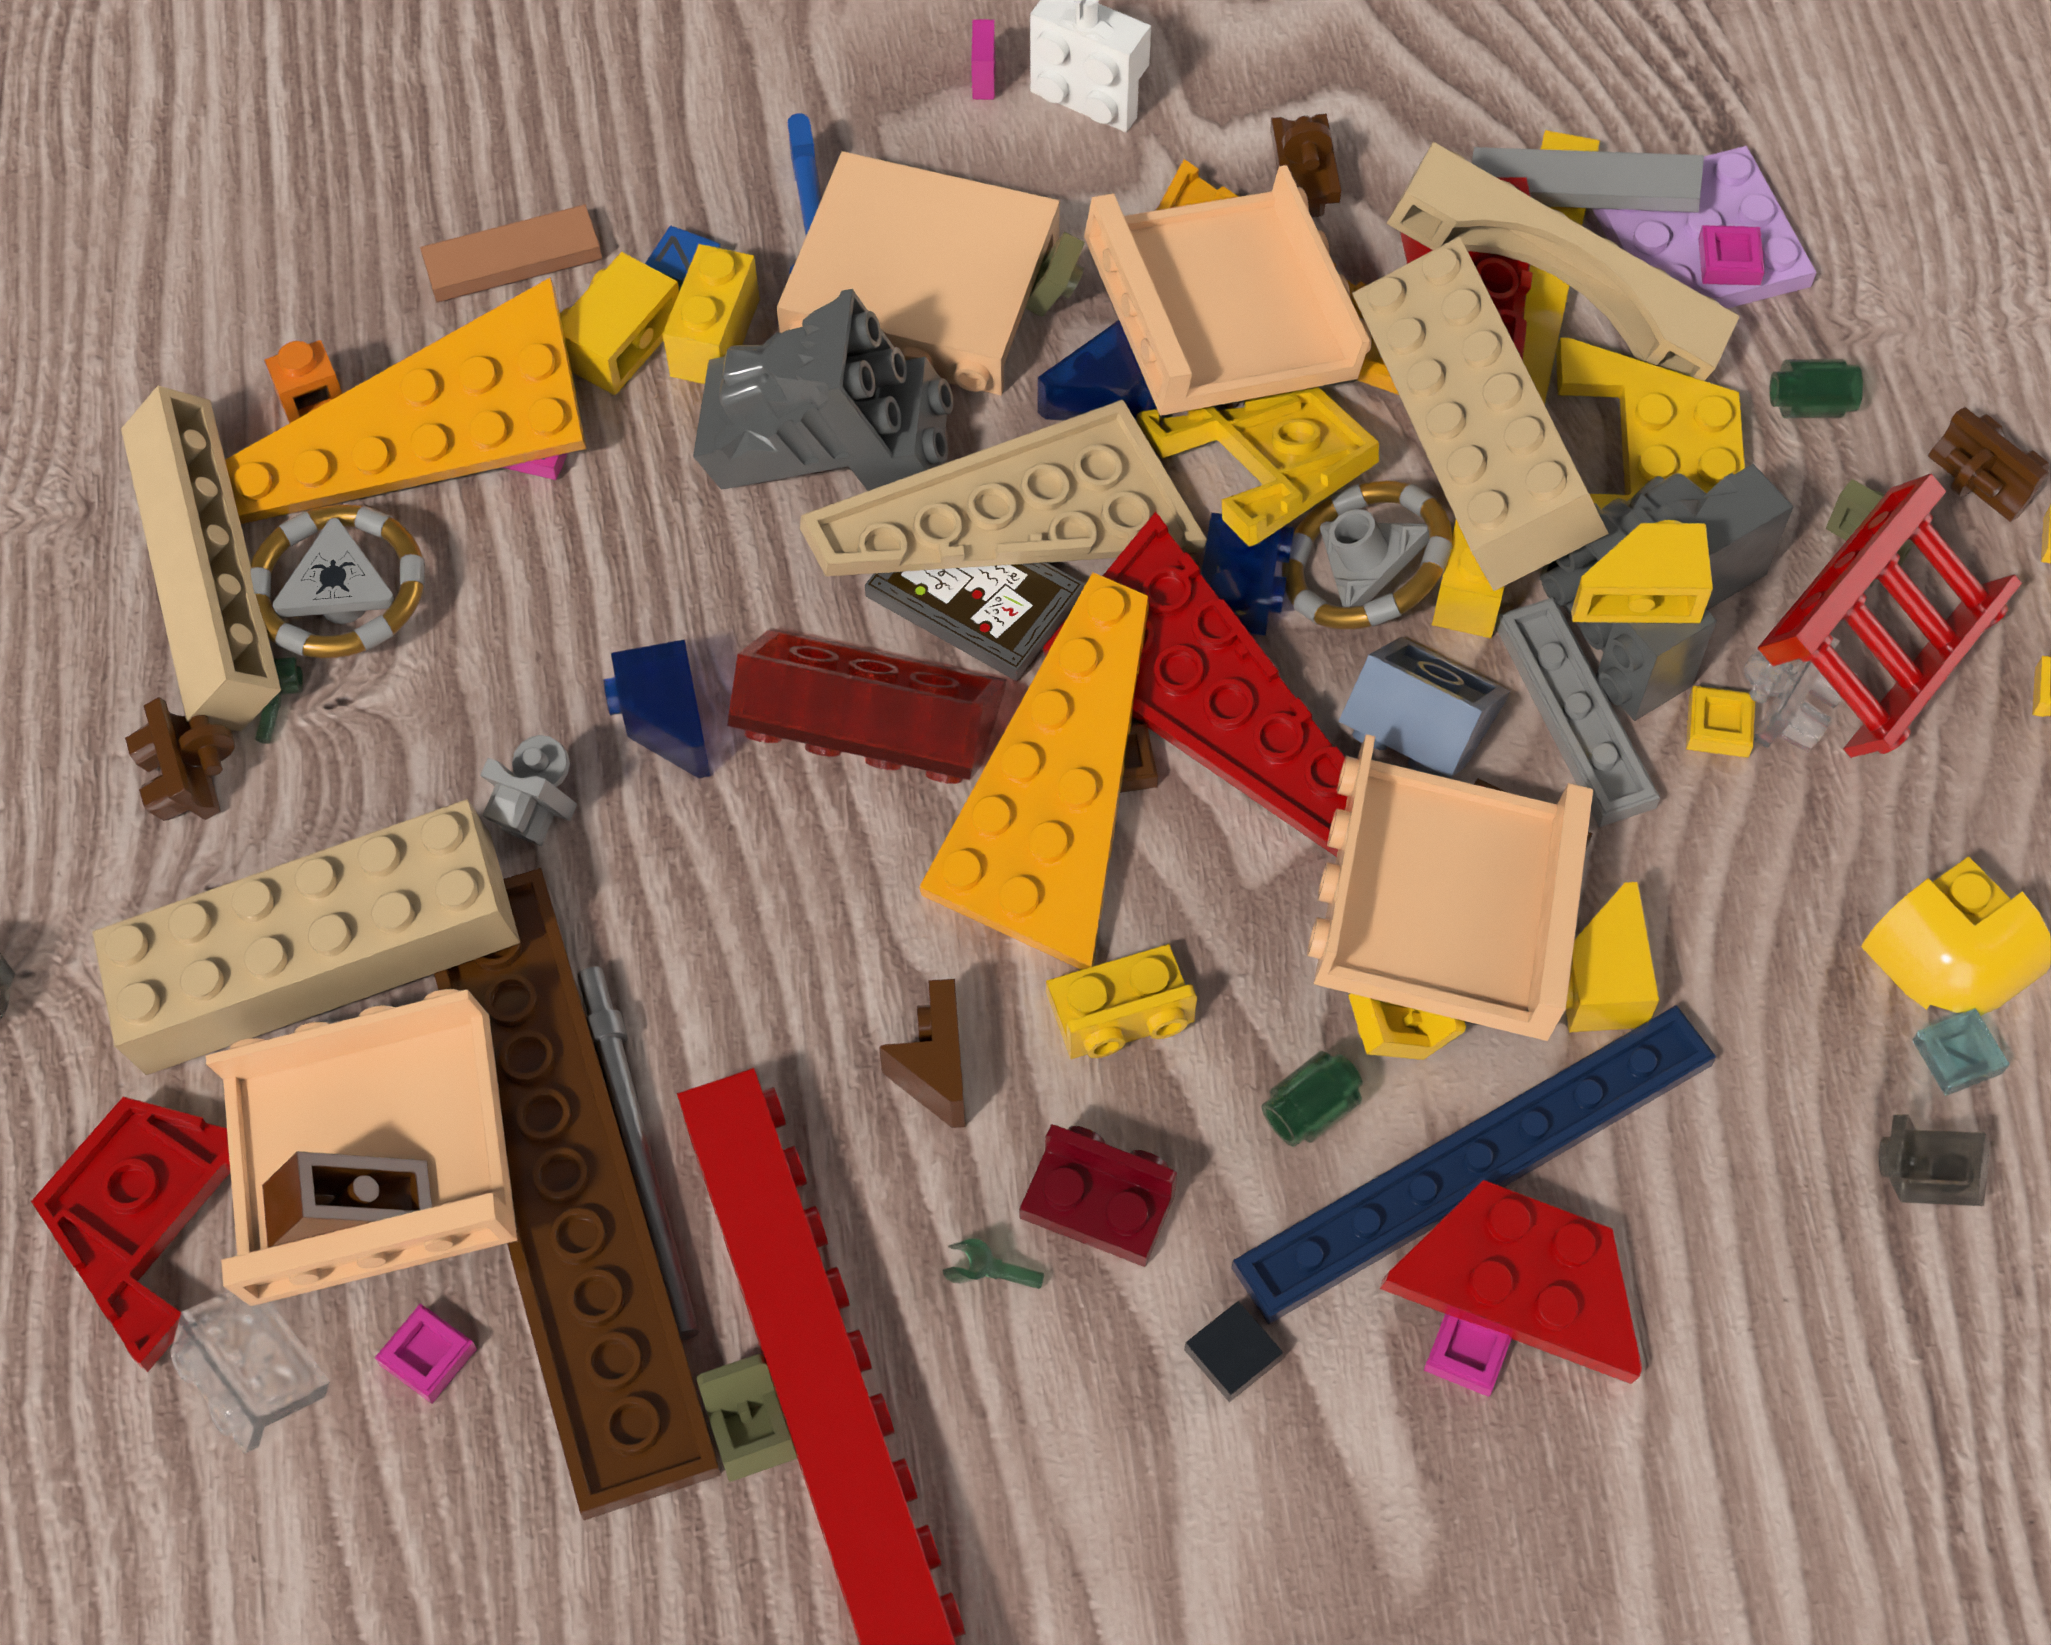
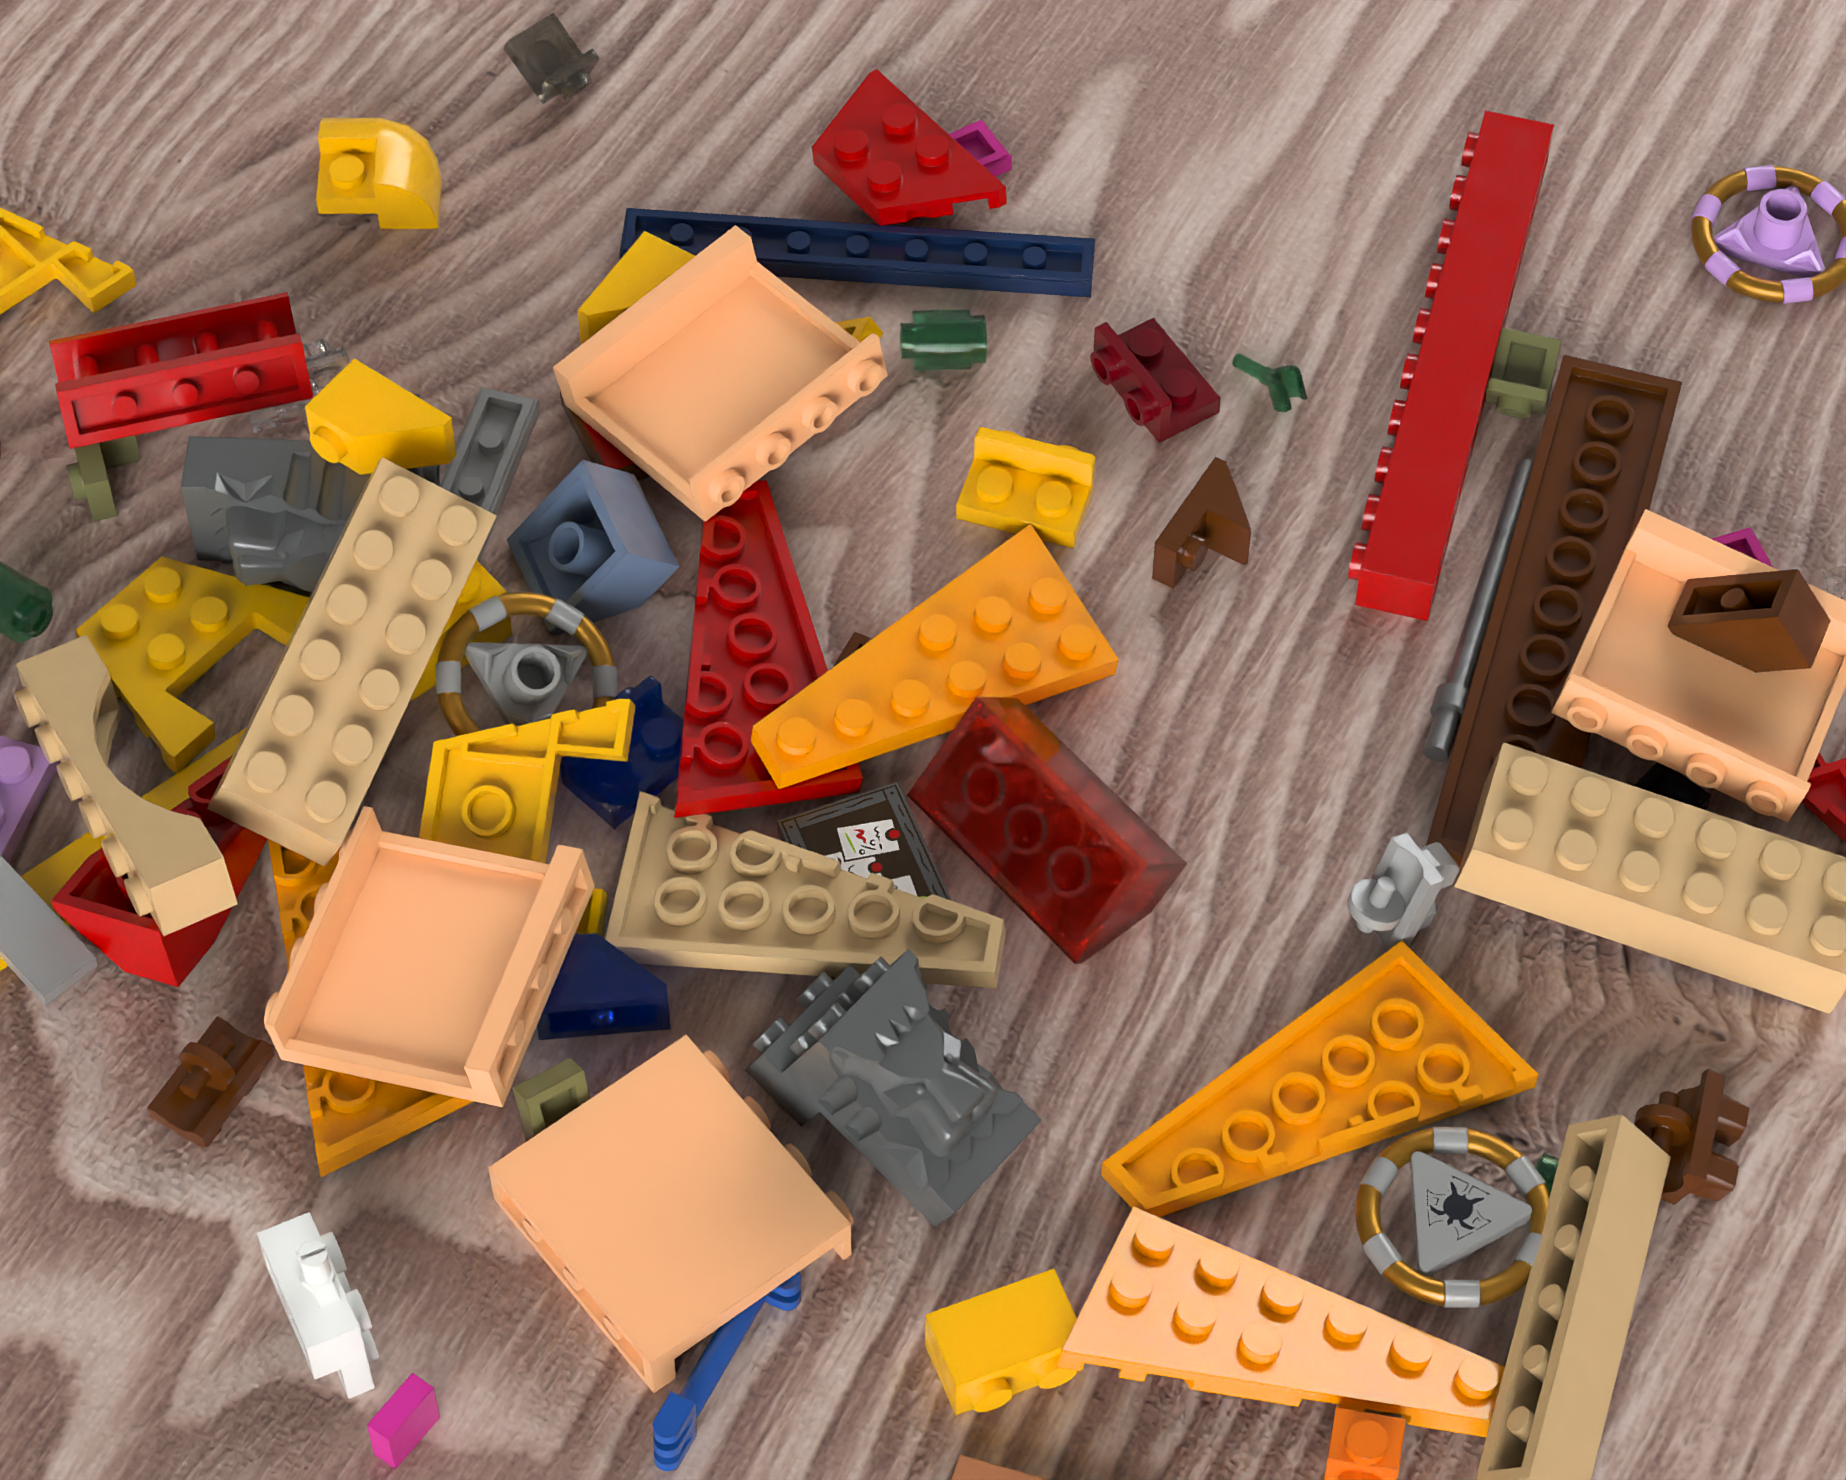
camera: 145 degrees left, 5 degrees down
clear blue slope [603,639,711,778] -> none
blue tile [645,225,721,291] -> none
yellow brick [663,244,760,384] -> none
black tile [1184,1301,1284,1402] -> none
clear light blue tile [1912,1008,2010,1096] -> none
none -> light orange wing [1101,941,1539,1217]

